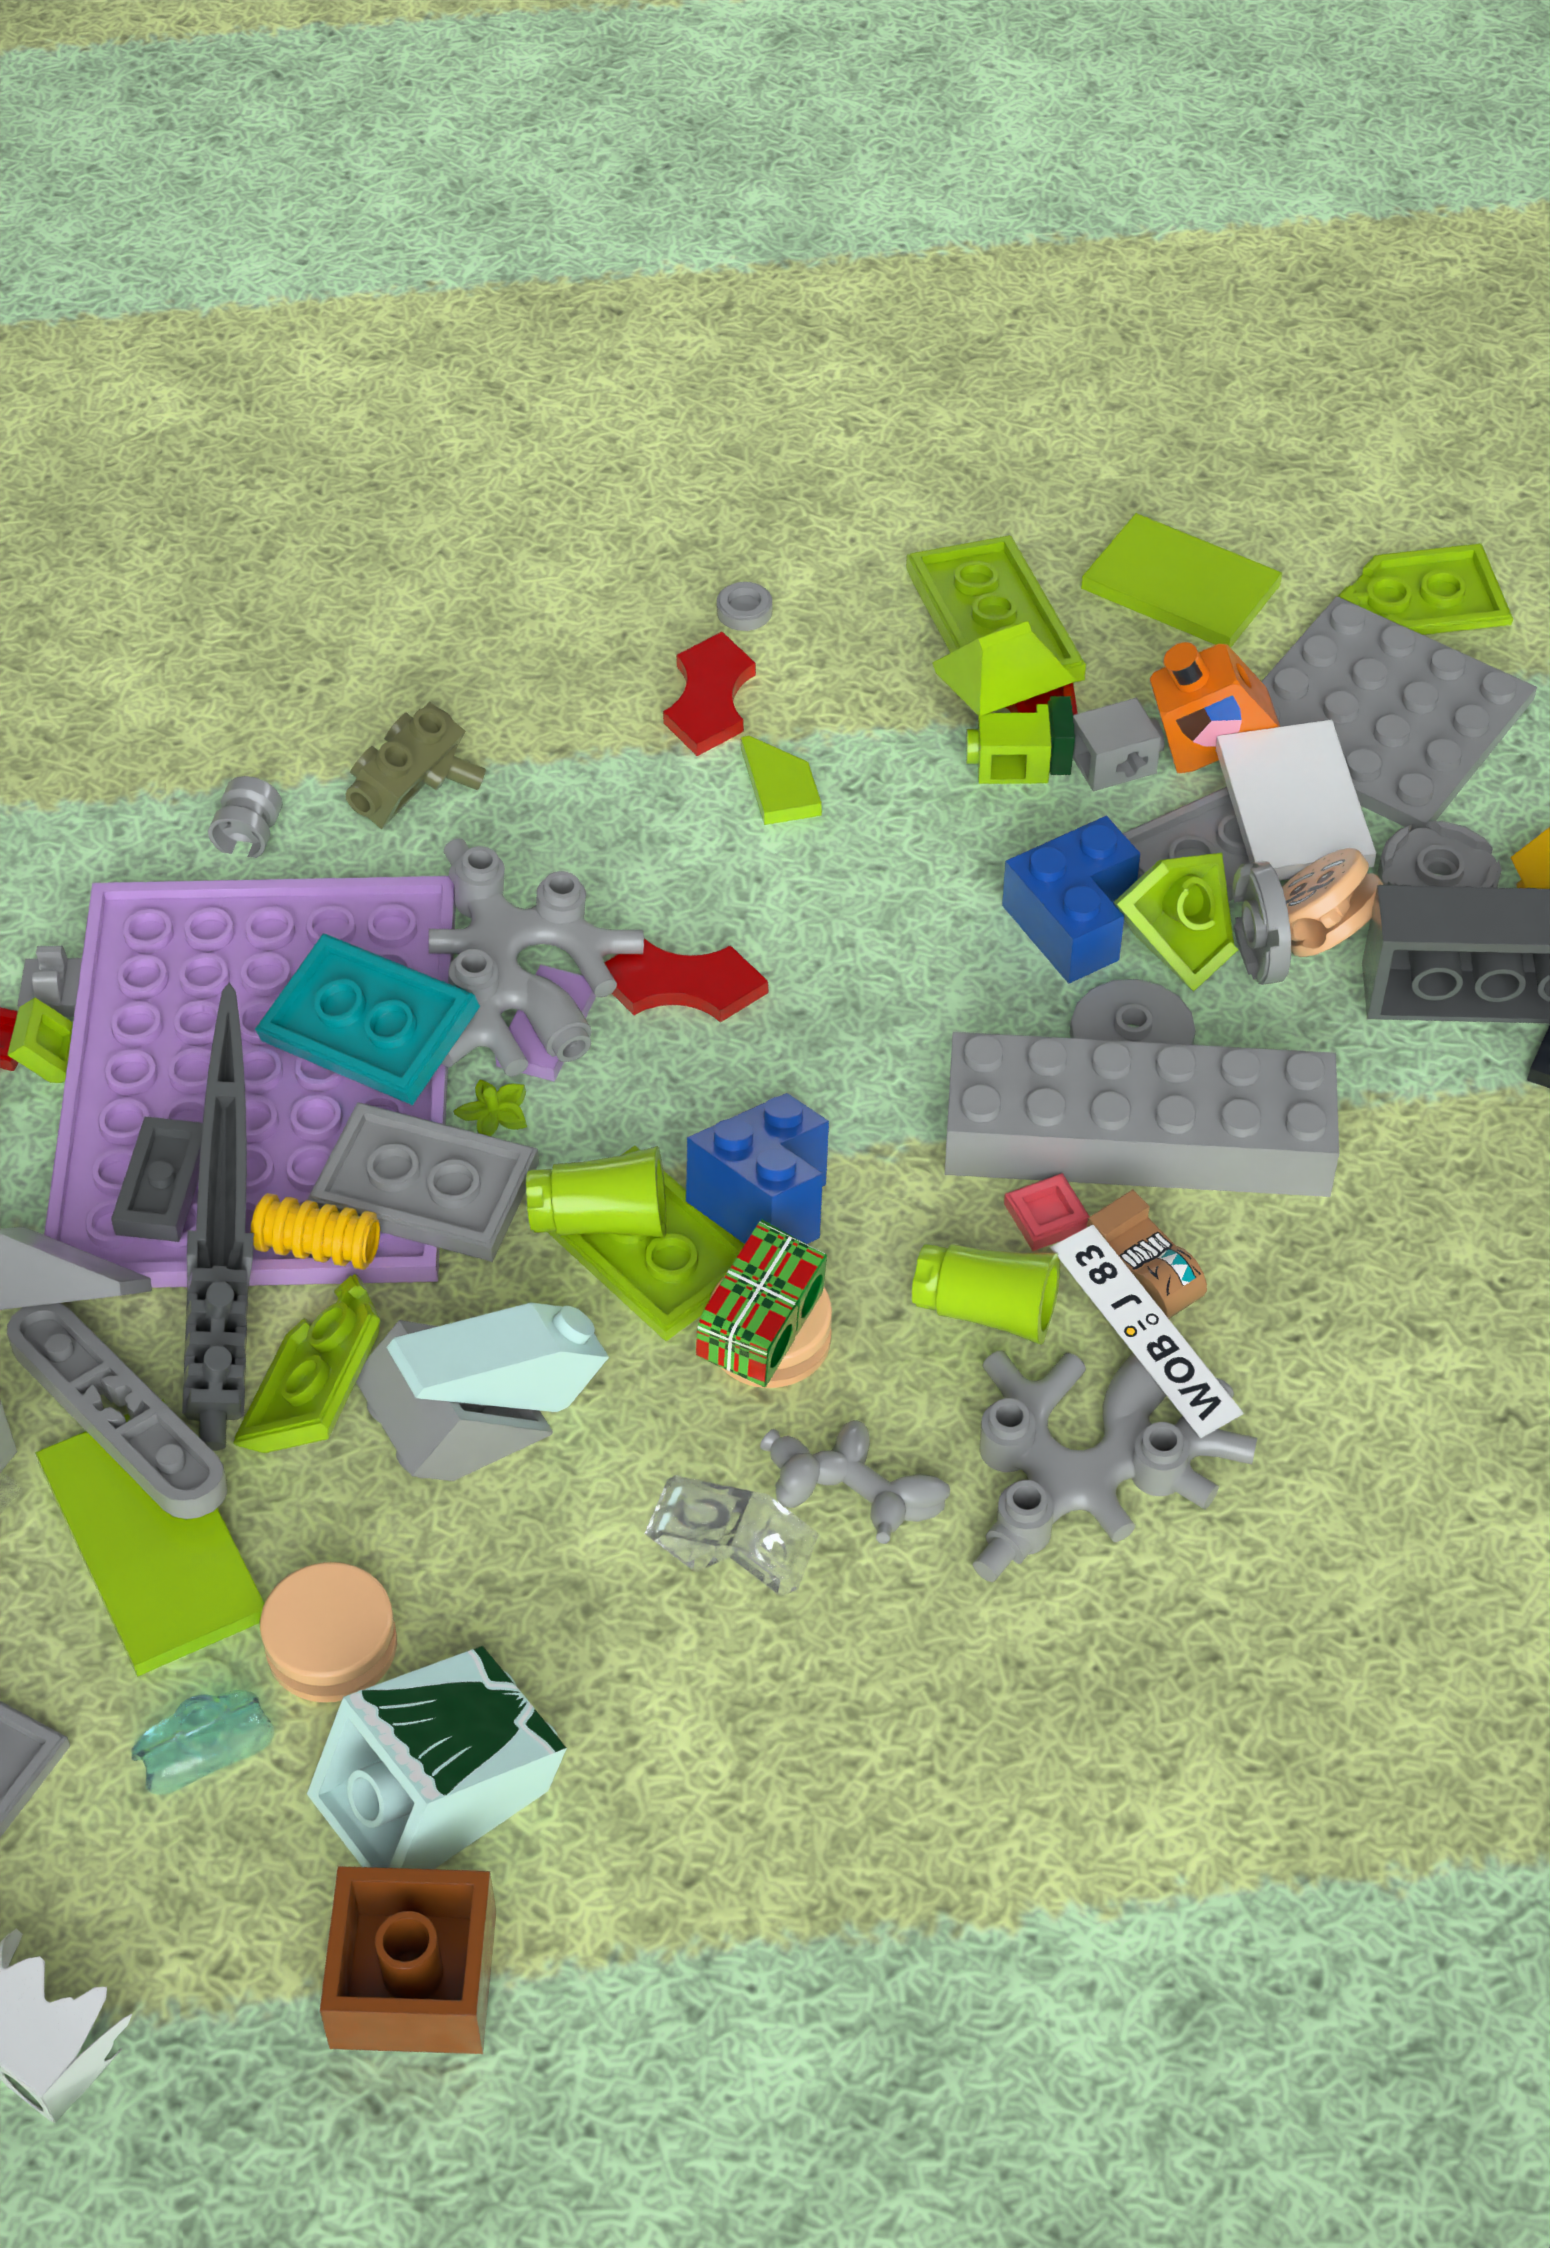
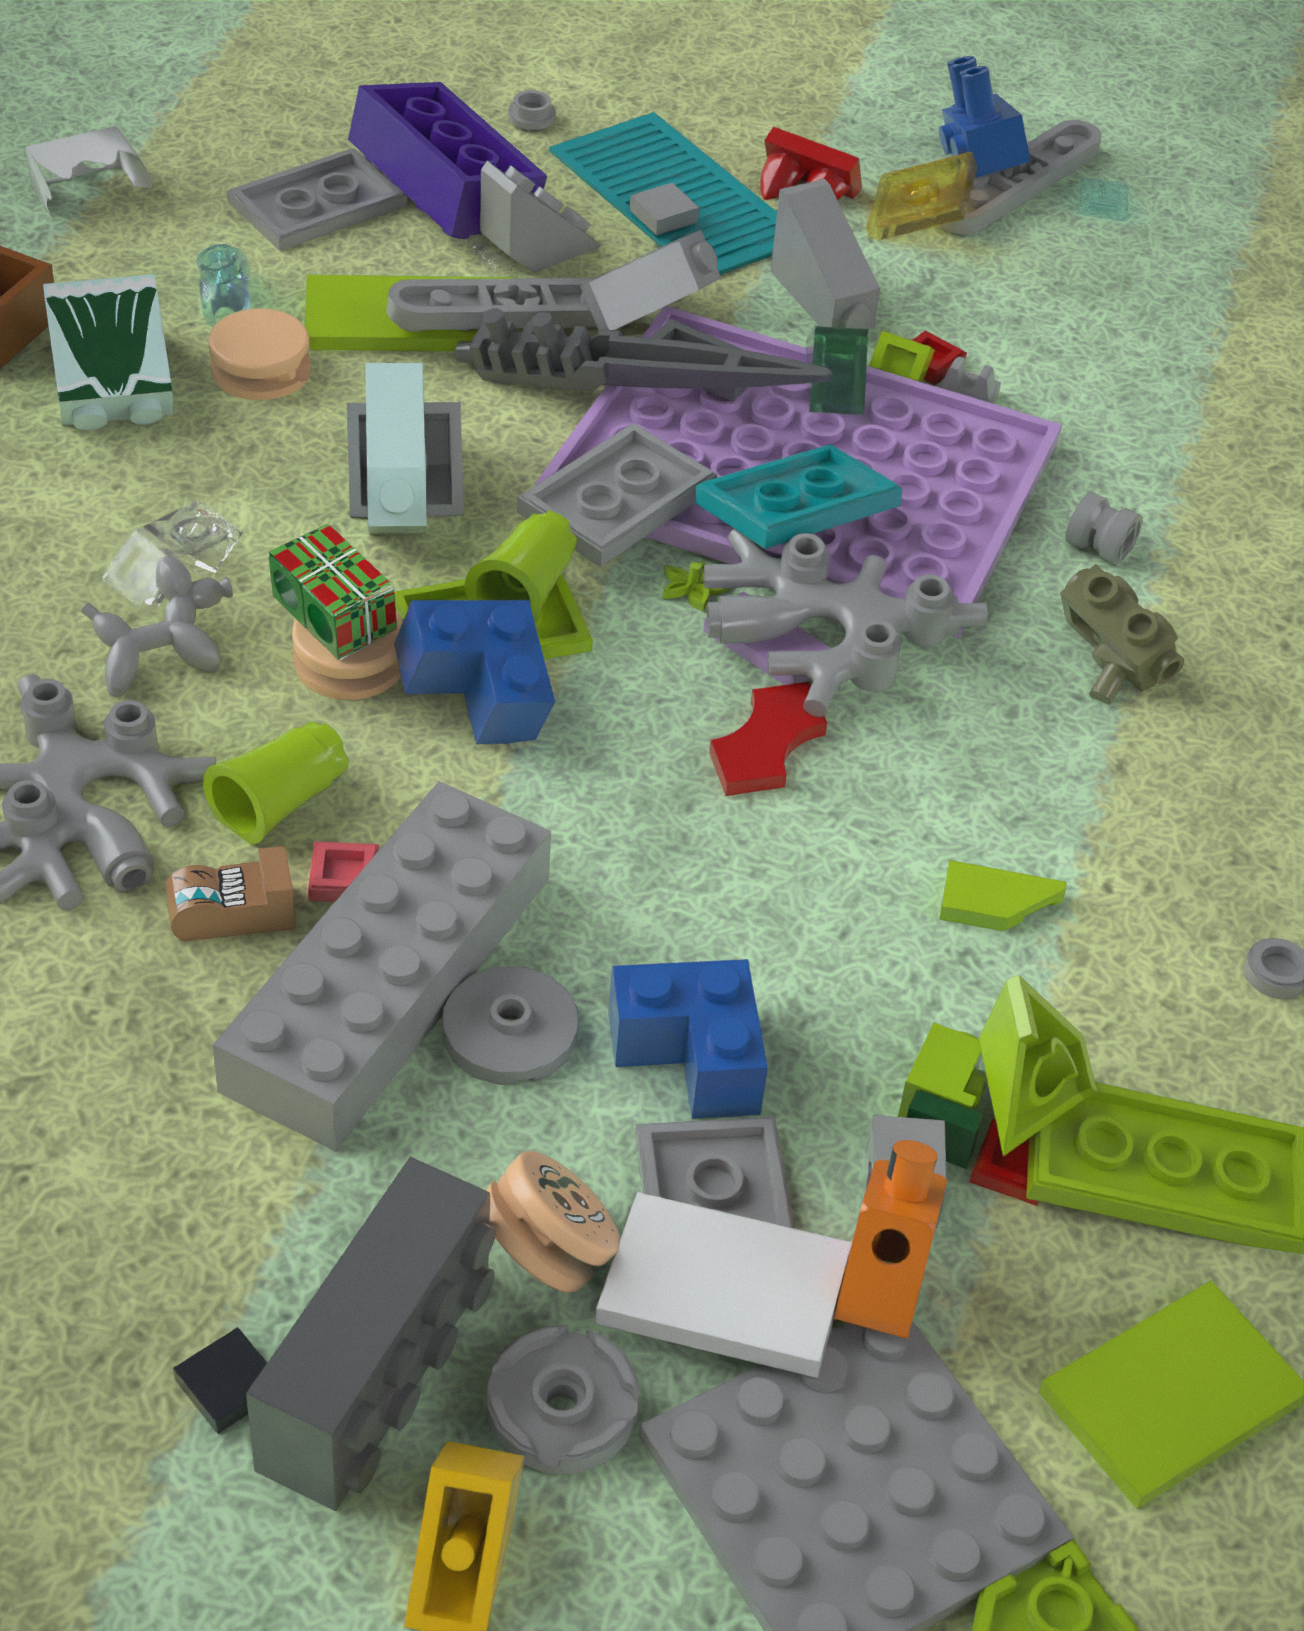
camera: 110 degrees right, 5 degrees down
lime tile [233,1274,380,1453] -> none
yellow piece [251,1193,380,1270] -> none
red tile [663,632,756,756] -> none
white sticker [1050,1225,1244,1438] -> none
lime slope [1114,852,1238,992] -> none
light grey tile [1232,861,1291,985] -> none
none -> clear green slope [806,326,868,415]

